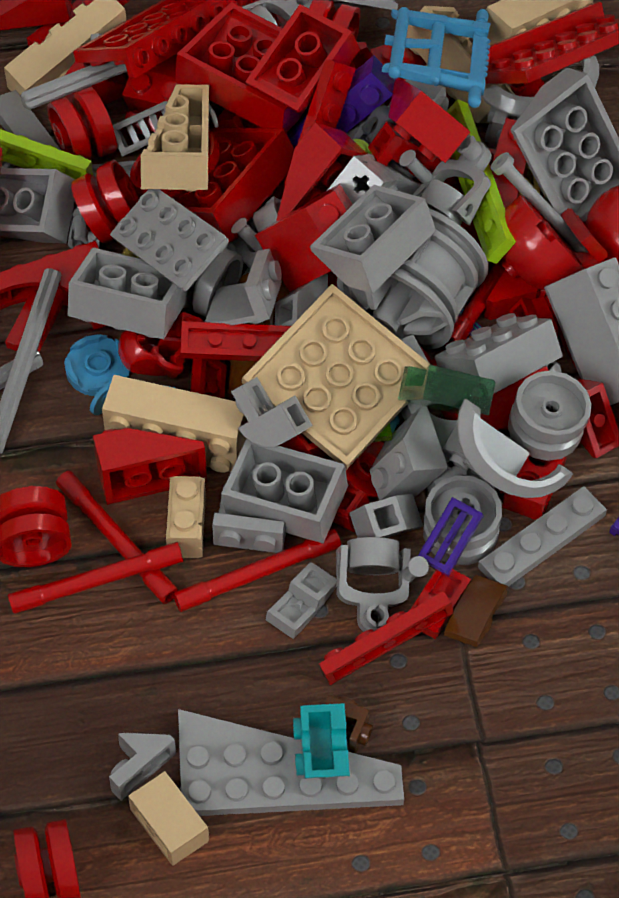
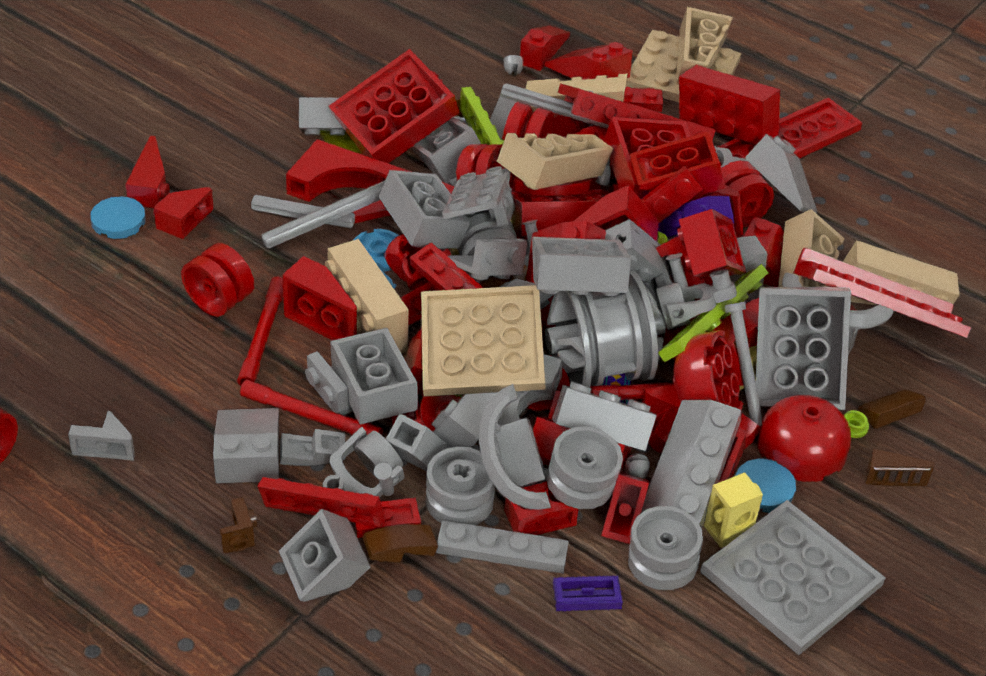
camera: 45 degrees right, 15 degrees down
red piece [8,541,184,614] -> none
tan panel [128,771,209,866] -> none
tan brick [166,476,206,558] -> none
light grey wing [178,709,404,816] -> none
light grey brick [231,377,313,447] -> none
teal cylinder [293,703,350,779] -> none
dark azure piece [381,7,491,108] -> none
clear green panel [398,365,496,415] -> none
dark purple tile [418,497,484,577] -> none
red tile [560,208,608,263] -> none
none -> light grey slope [213,408,279,483]
none -> light grey slope [279,509,370,602]

